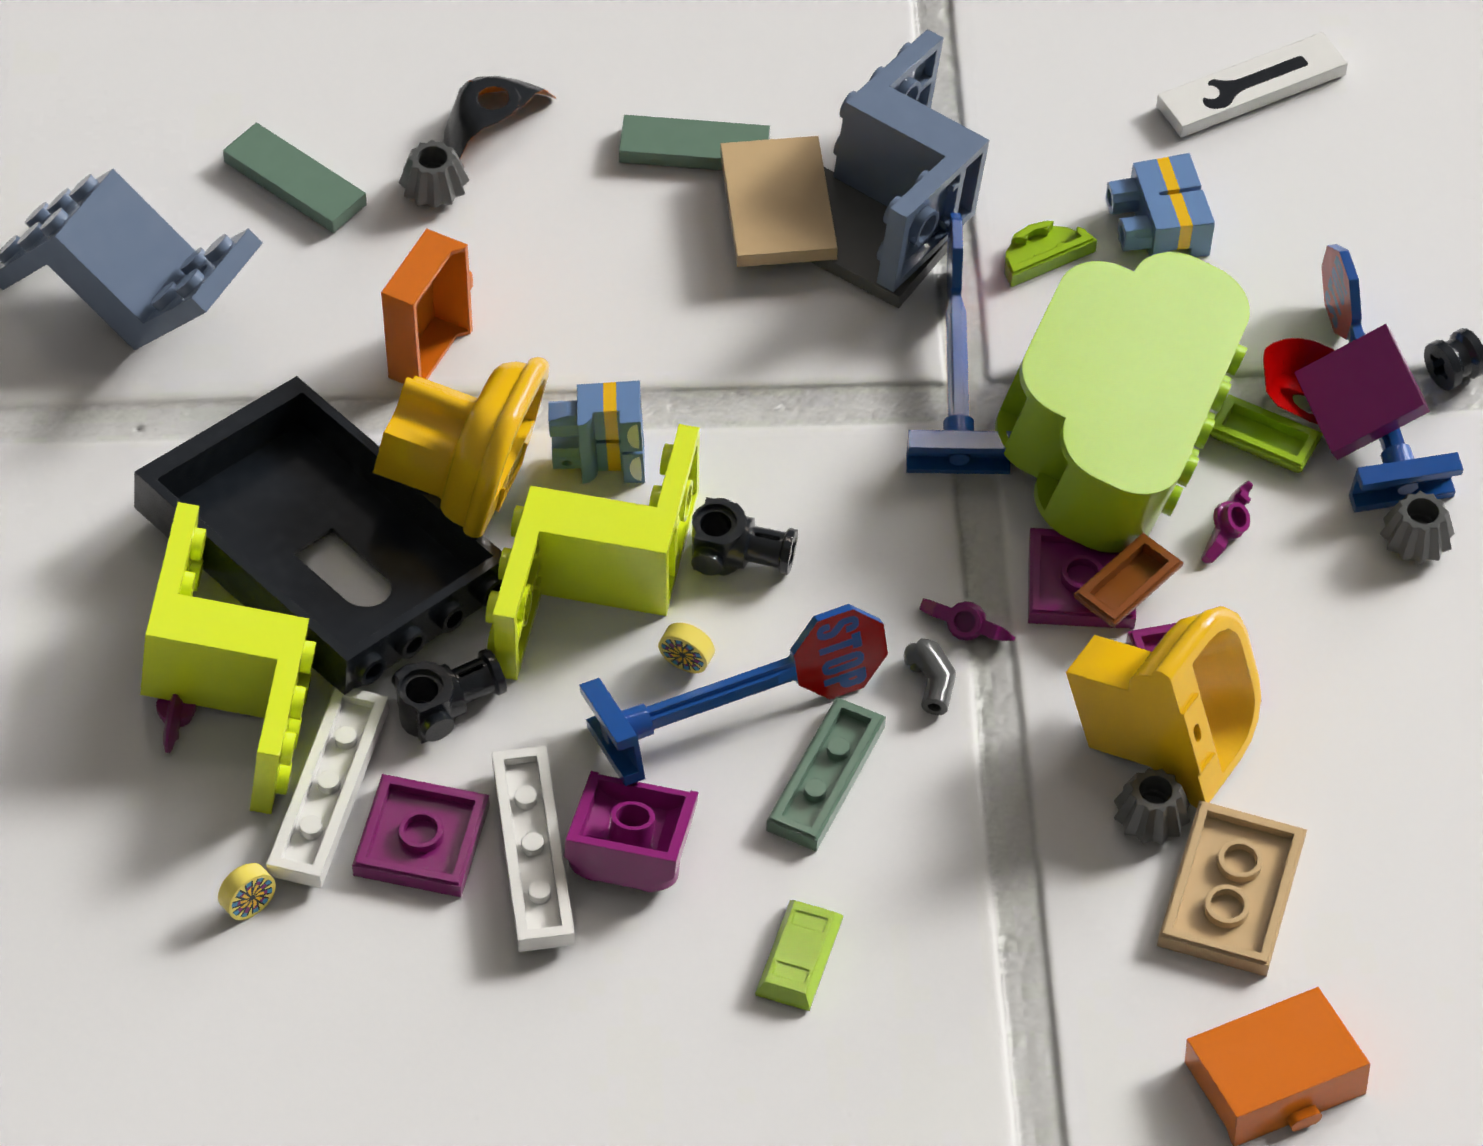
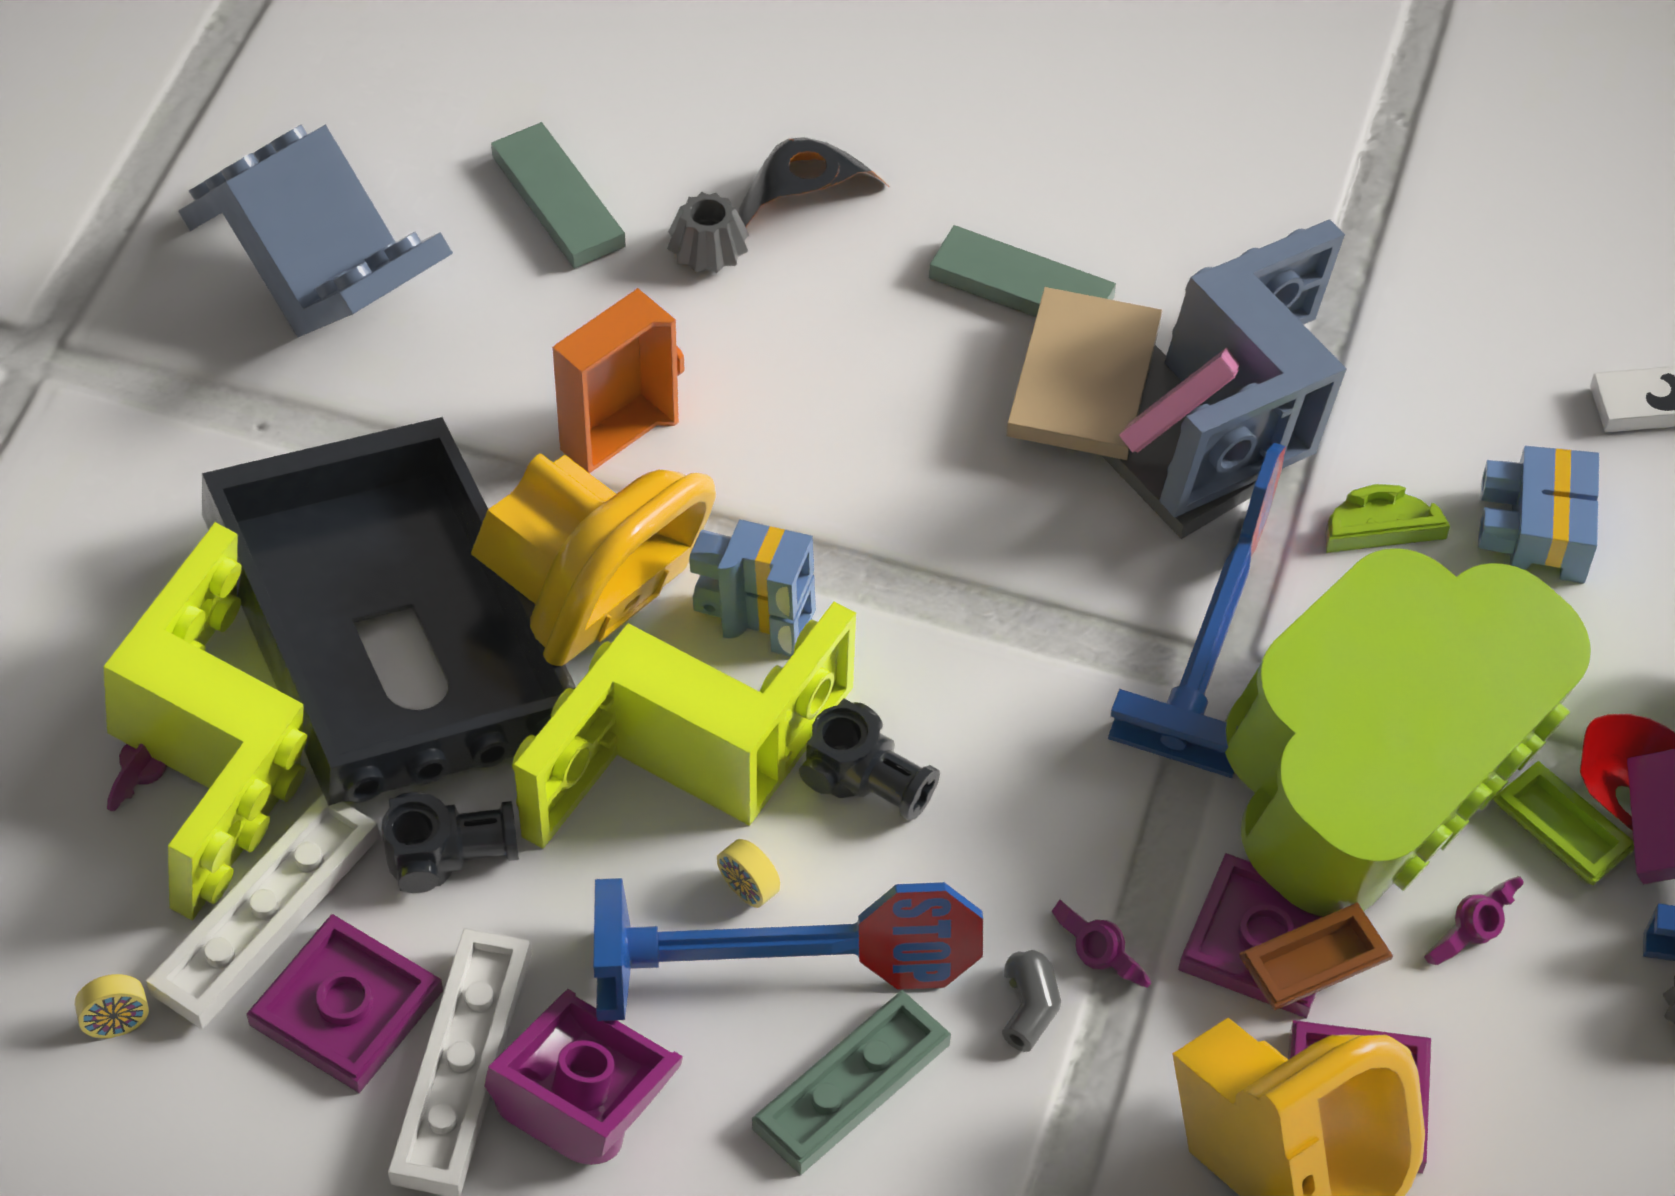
camera: 20 degrees right, 0 degrees up
none -> bright pink tile [1119,347,1240,453]

